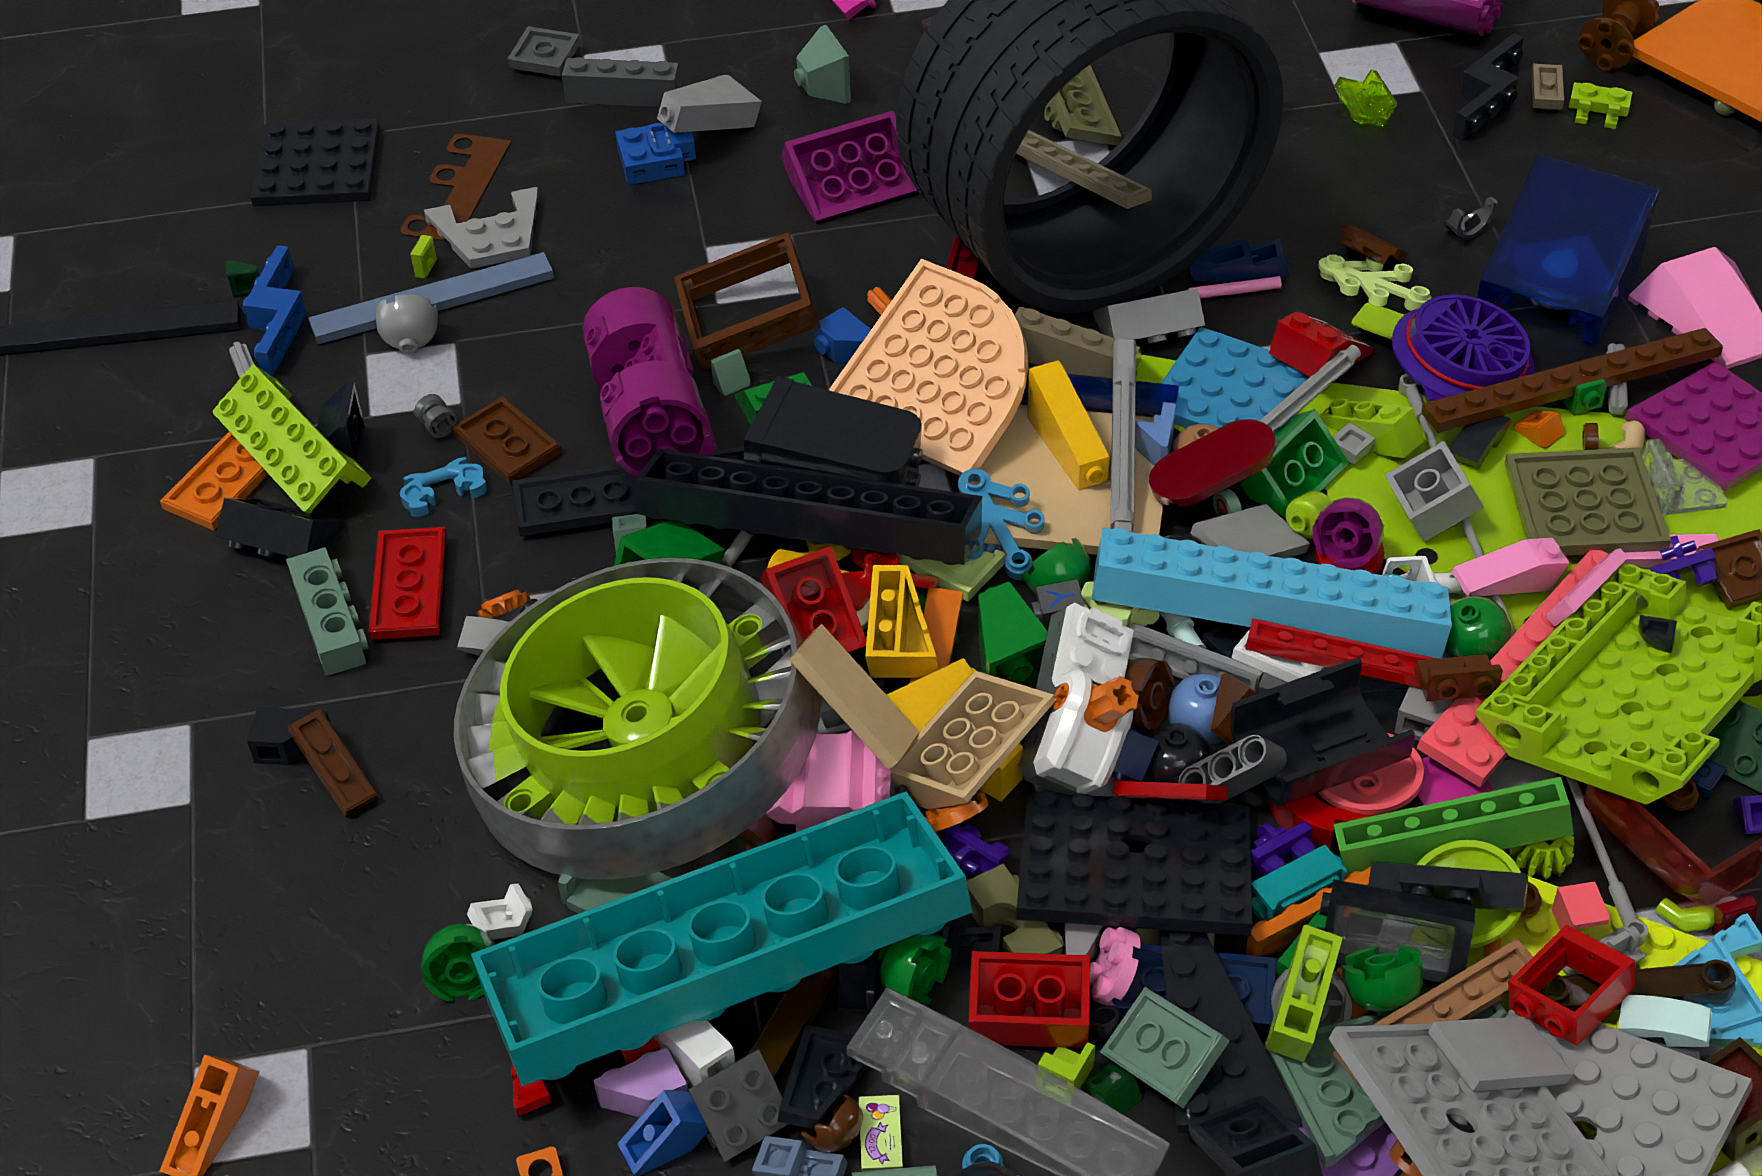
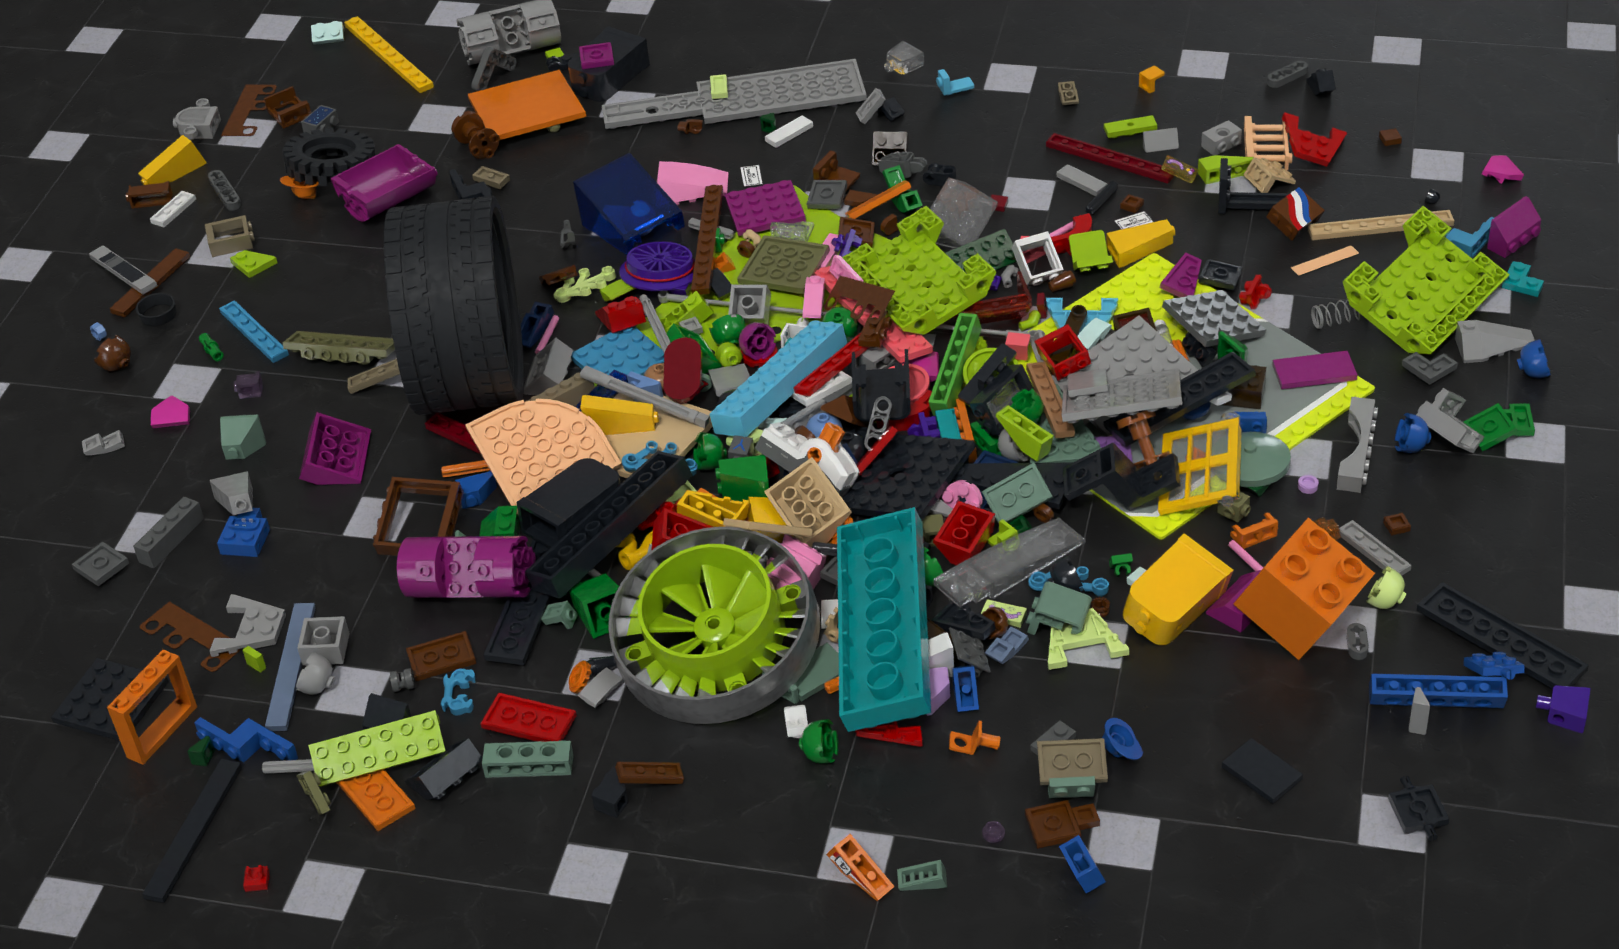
camera: 65 degrees left, 5 degrees down
lime plate [1569,82,1632,129] -> none
black tile [1638,615,1677,653] -> none
none -> orange window [107,650,197,765]
none -> red tile [243,865,270,892]
none -> olive plate [296,771,331,814]
none -> light grey brick [297,617,350,665]
none -> green cylinder [709,314,746,347]
none -> reddish brown piece [823,276,895,324]
none -> reddish brown tile [1034,504,1054,523]

